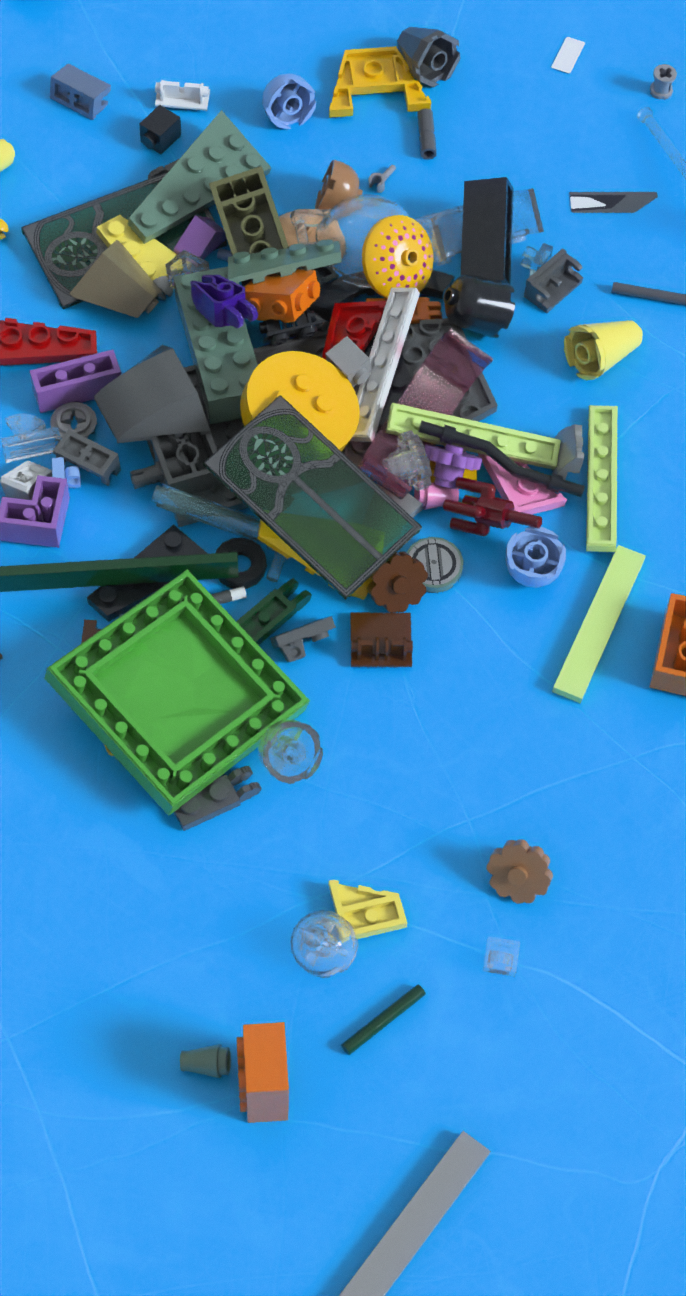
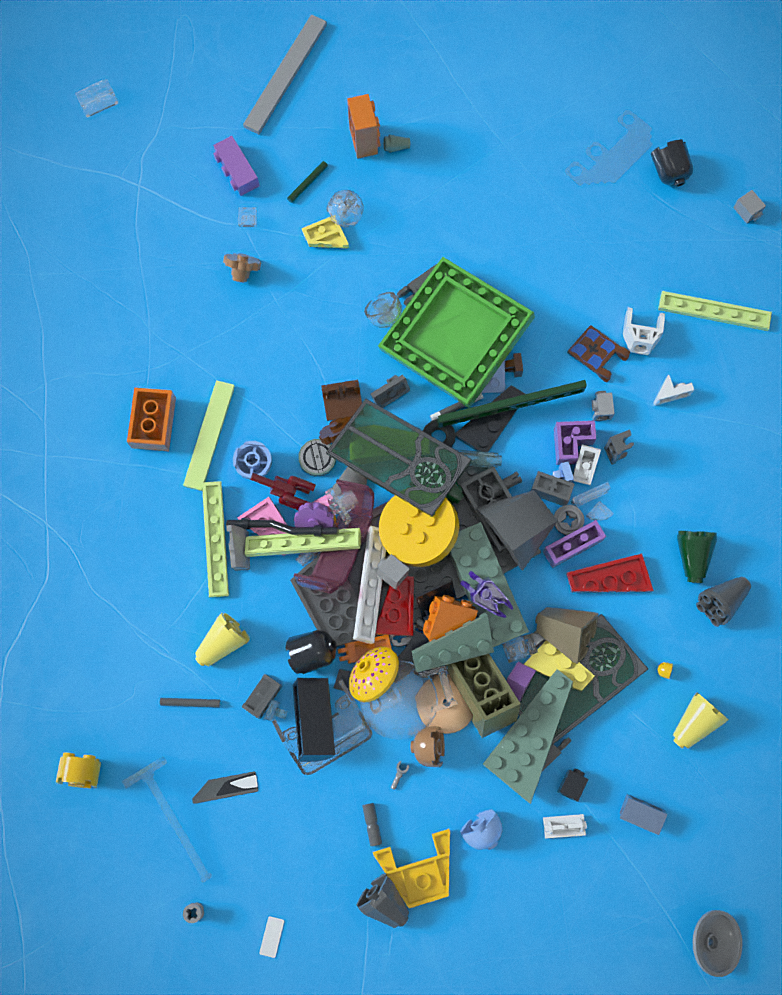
camera: 175 degrees right, 15 degrees up
dark green hinge [236,578,312,645] -> none
none -> medium lavender brick [213,136,259,196]

